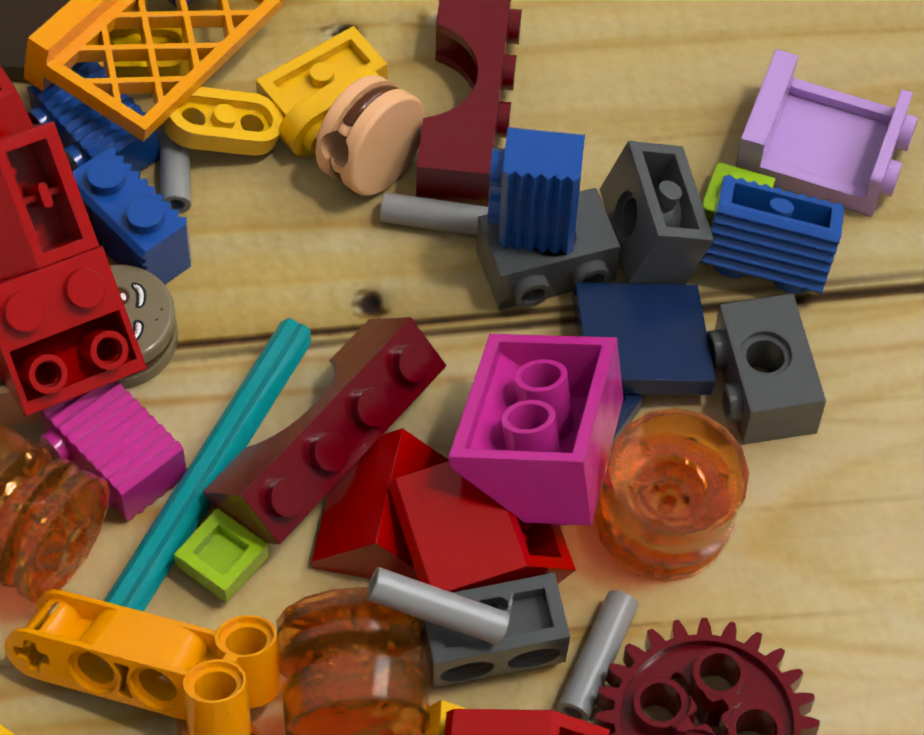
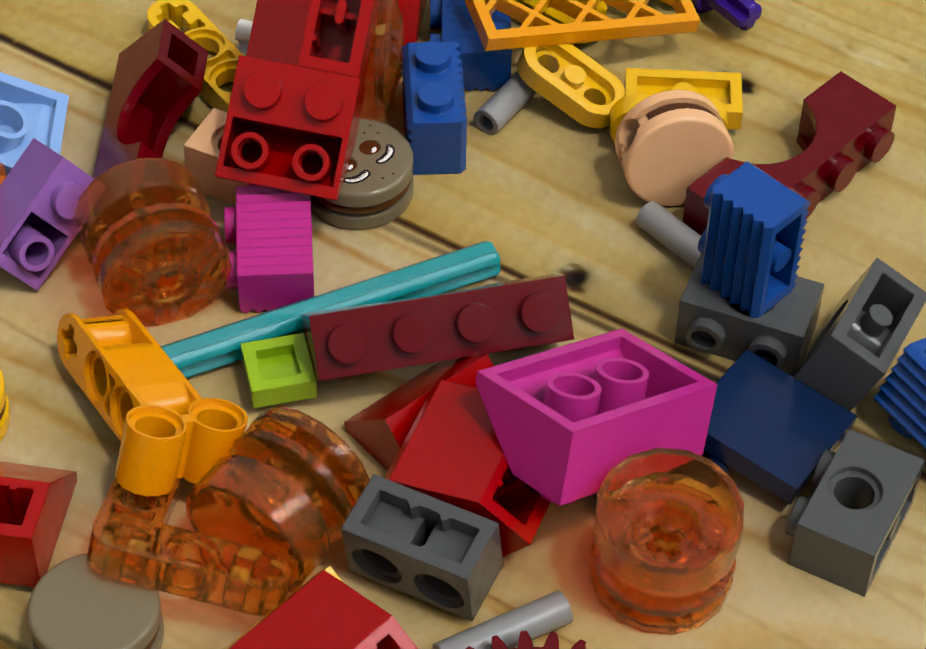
camera: 40 degrees right, 10 degrees down
light grey piece [366,567,510,646] -> none

